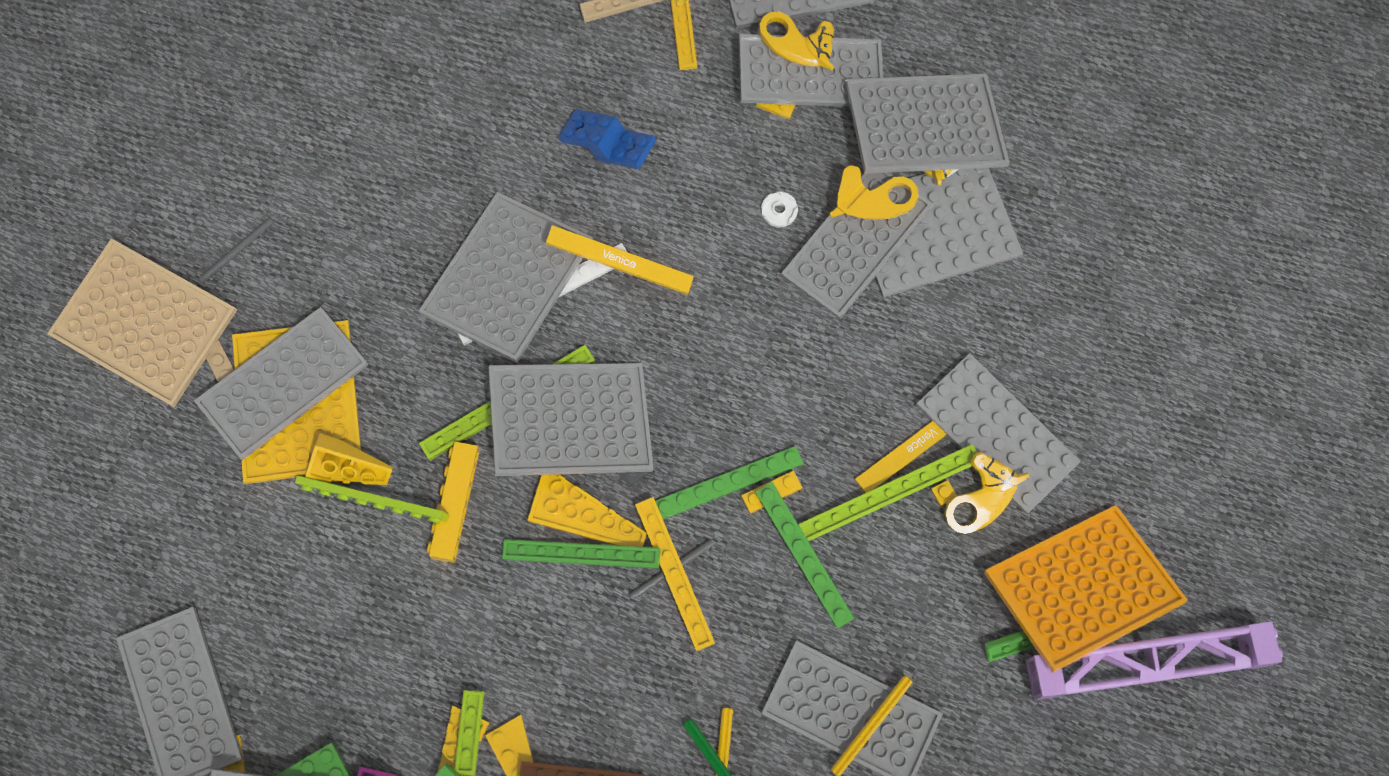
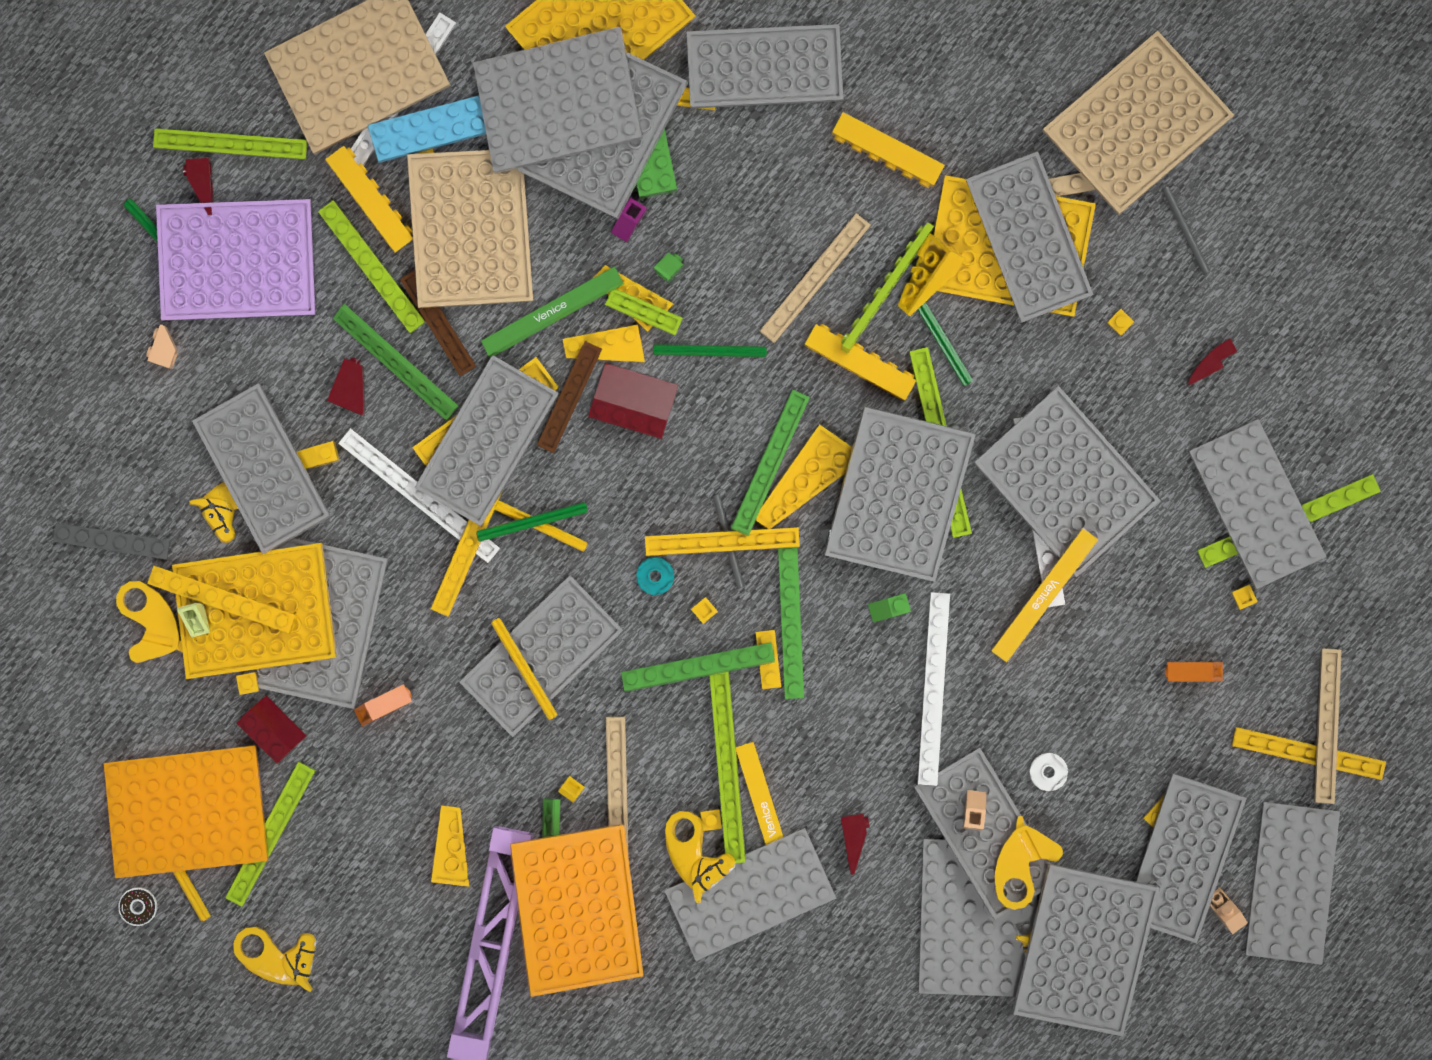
camera: 110 degrees right, 15 degrees up
blue bracket [558,109,657,170] -> none
yellow animal [758,12,834,71] -> none
none -> yellow wing [431,805,469,887]
none -> yellow plate [558,776,585,803]
none -> slope [588,363,679,440]
none -> tan tile [606,717,629,860]
none -> teal tile [636,557,674,595]
none -> green axle [653,344,767,357]
none -> bright green slope [654,252,684,284]
none -> yellow plate [691,597,718,624]
none -> tan tile [759,213,871,343]
none -> yellow brick [832,112,945,188]
none -> dark red slope [840,813,870,875]
none -> bright green slope [868,593,911,622]
none -> axle [917,302,973,386]
none -> white plate [917,592,950,786]
none -> light nougat slope [962,790,986,831]
none -> yellow plate [1107,309,1134,336]
none -> orange slope [1165,662,1223,682]
none -> dark red slope [1186,338,1237,386]
none -> light grey plate [1189,419,1326,590]
none -> lime plate [1197,474,1381,568]
none -> light nougat slope [1210,887,1248,934]
none -> yellow plate [1231,584,1257,610]

